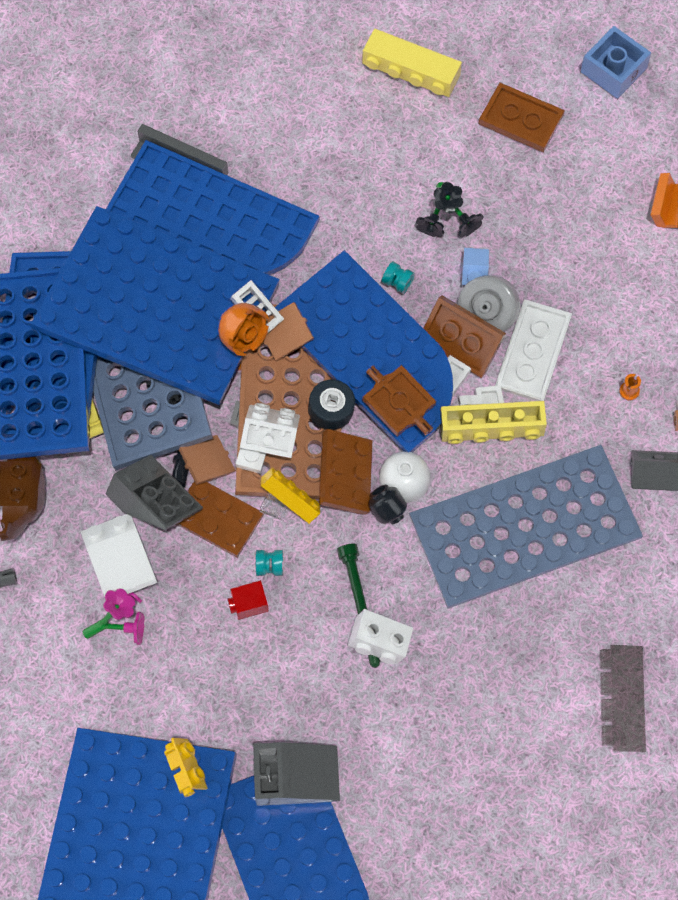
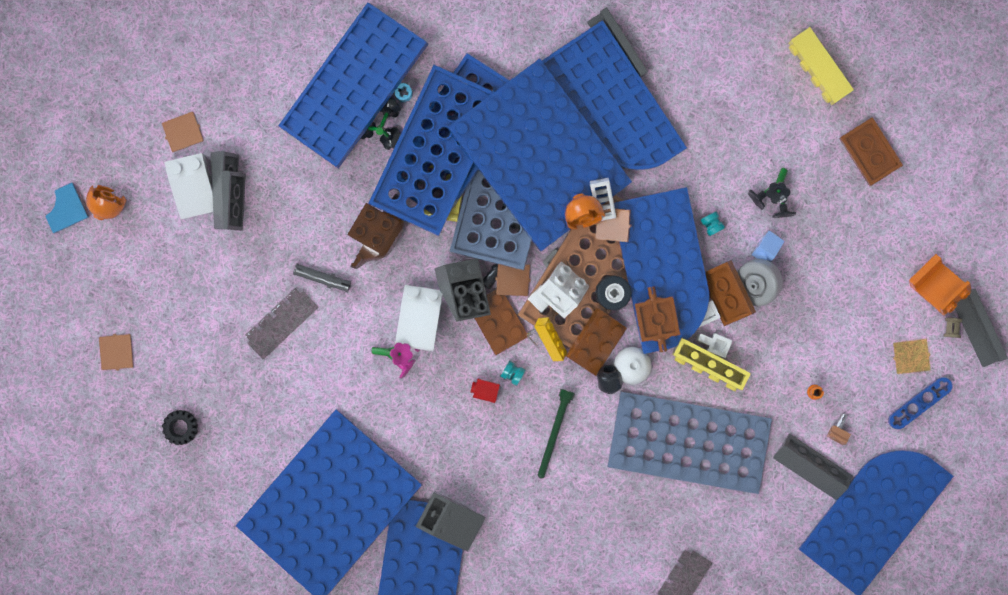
camera: 25 degrees right, 20 degrees up
yellow hinge [164,737,208,797] -> none
white brick [348,609,413,665] -> none
white tile [495,299,572,401] -> none
medium blue brick [581,26,651,99] -> none

